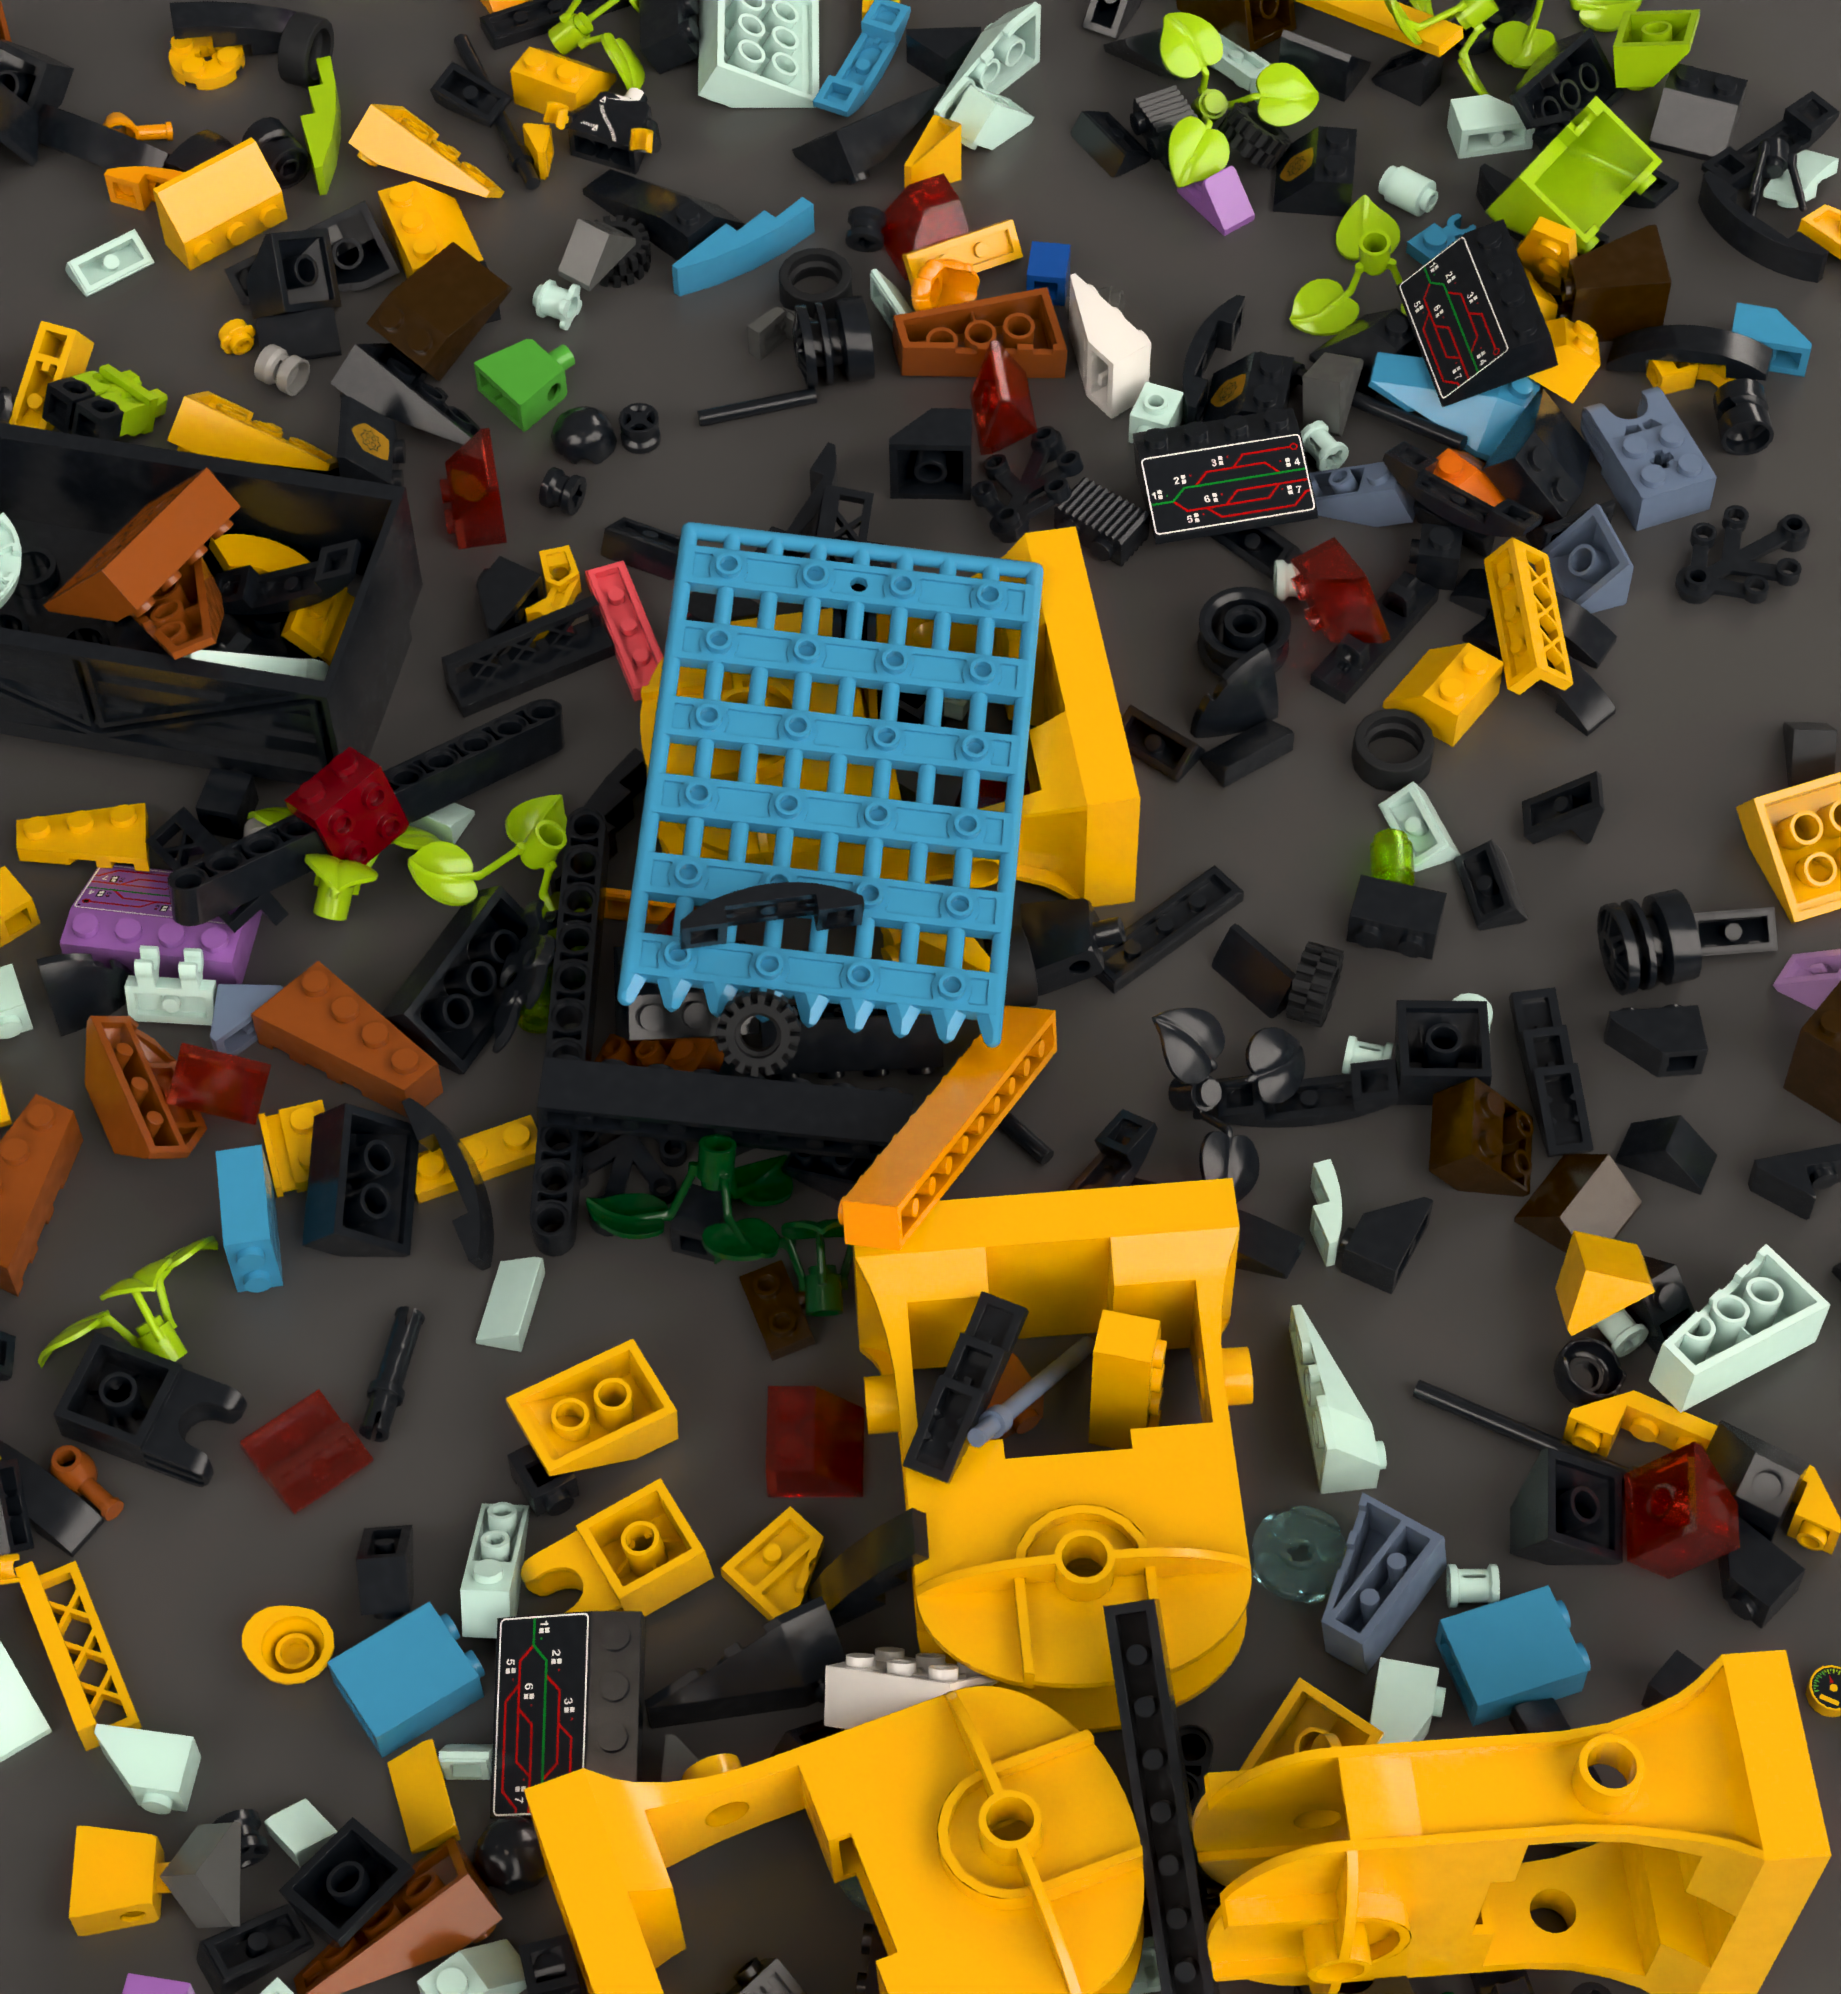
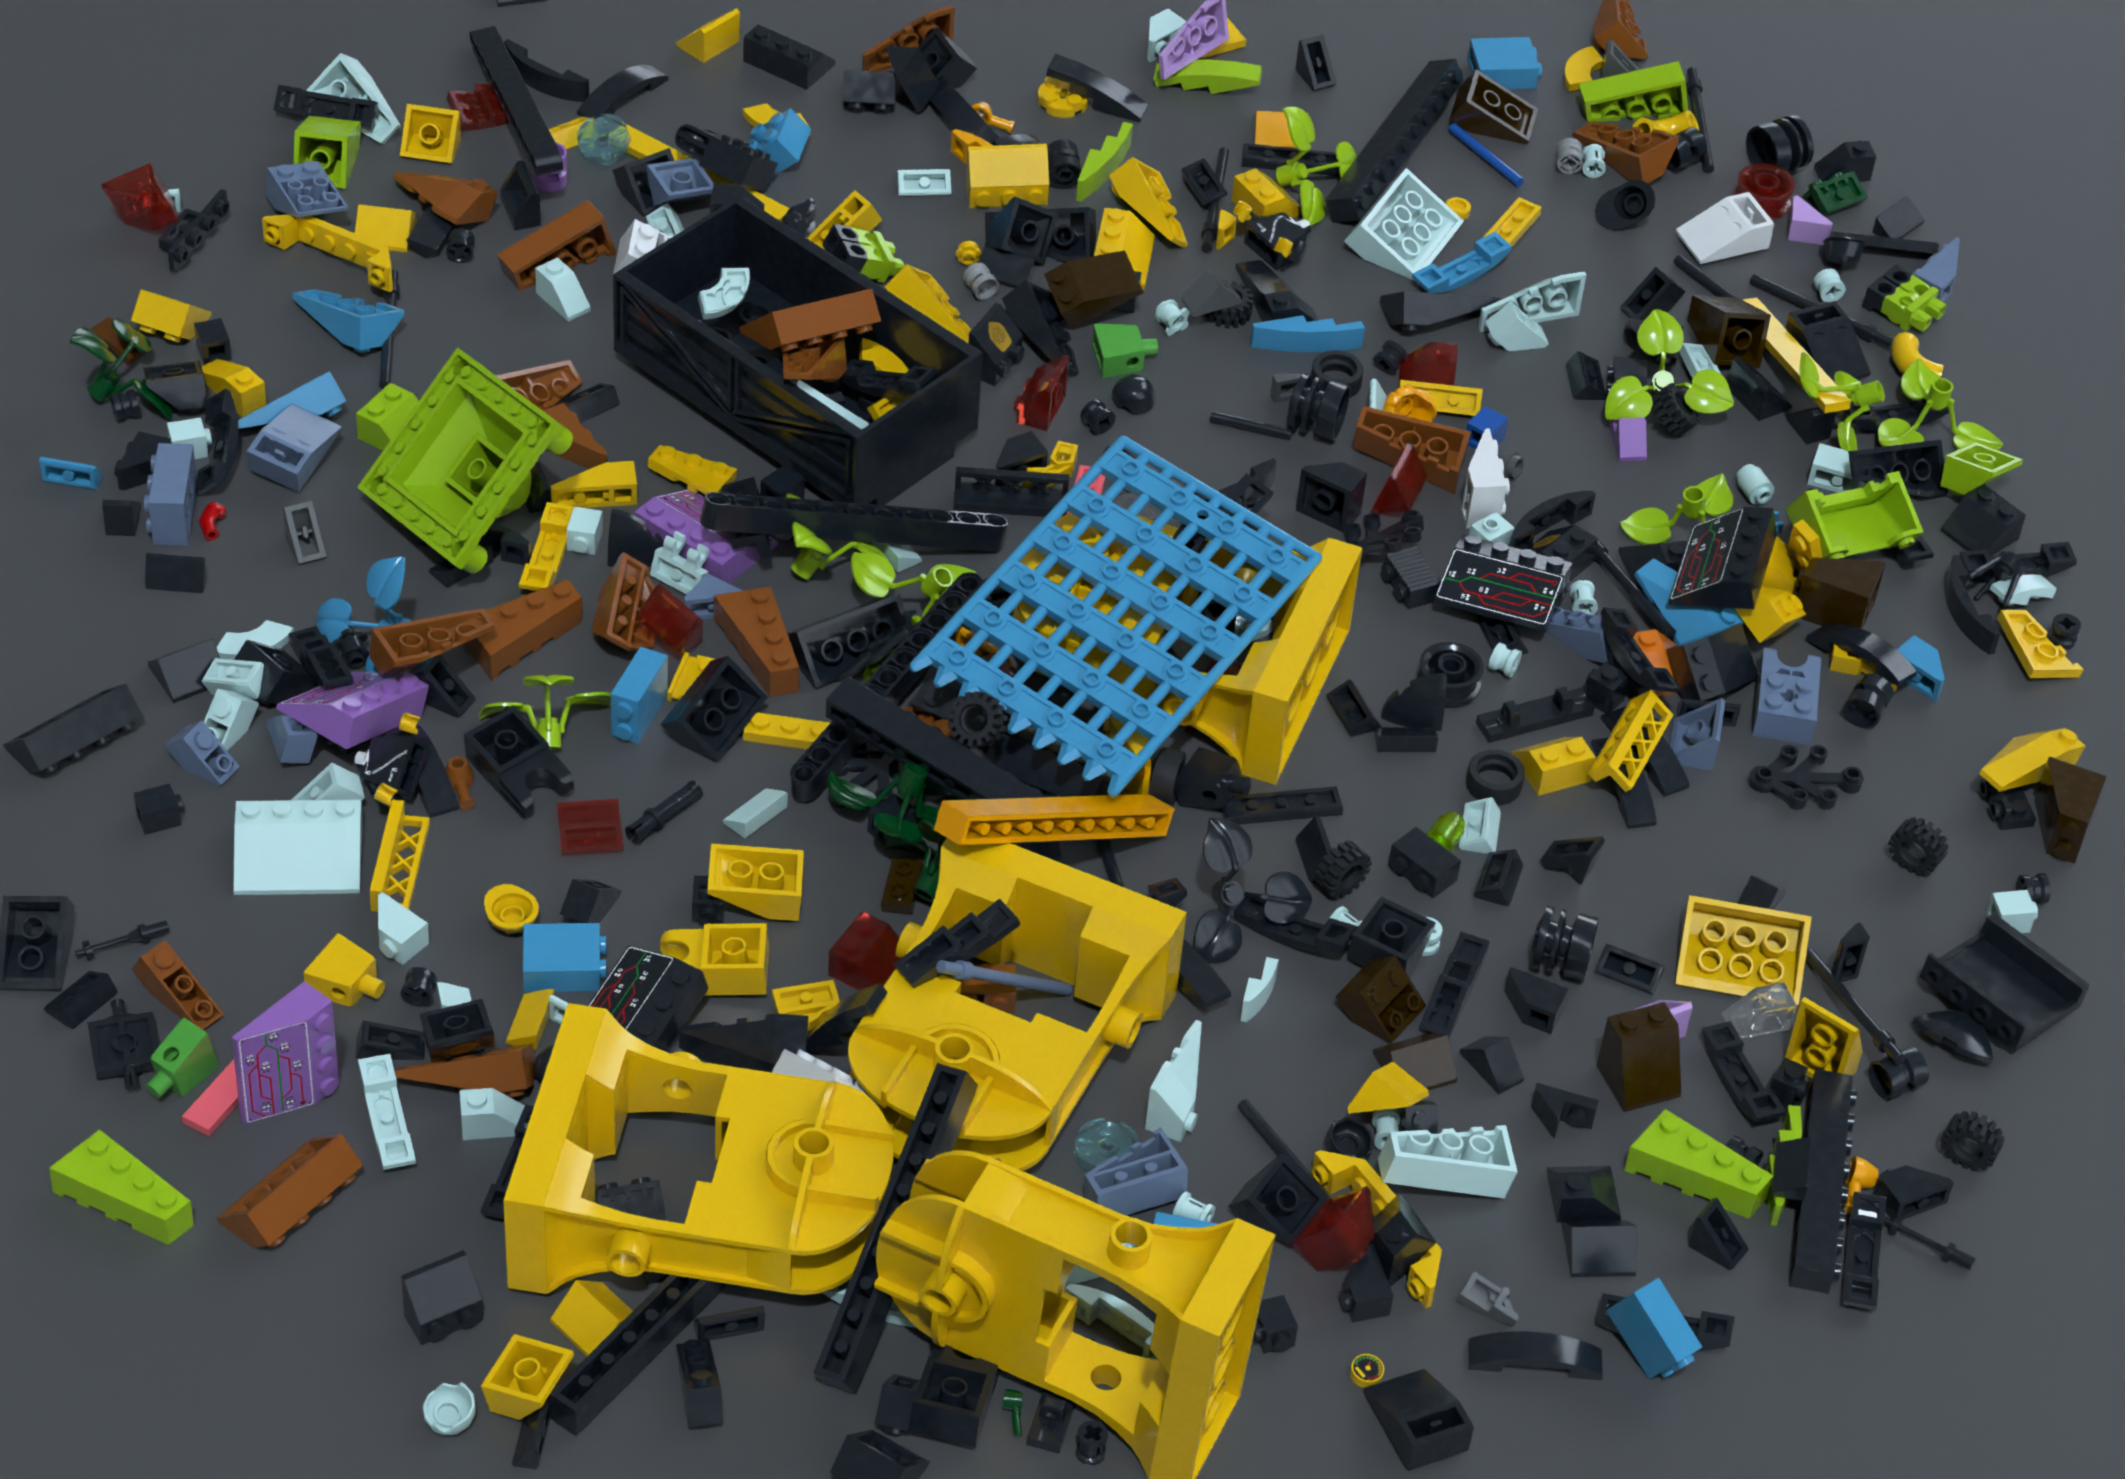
camera: 25 degrees right, 10 degrees down
dark grey slope [160,1822,241,1928] -> none
black tyre [277,12,334,88] -> none
dark red bracket [284,746,409,865] -> none
black slope [402,1098,494,1271] -> none
light aqua slope [460,1502,530,1639] -> none
black wheel [619,403,661,454] -> none
black slope [679,882,864,950] -> none
yellow slope [904,115,961,195] -> none
black slope [906,27,981,87] -> none
yellow wedge [1089,1310,1167,1449] -> none
black slope [1273,126,1357,217] -> none
clear red slope [1290,537,1391,643] -> none
dark grey slope [1303,352,1364,437] -> none
black slope [1338,1197,1433,1294] -> none

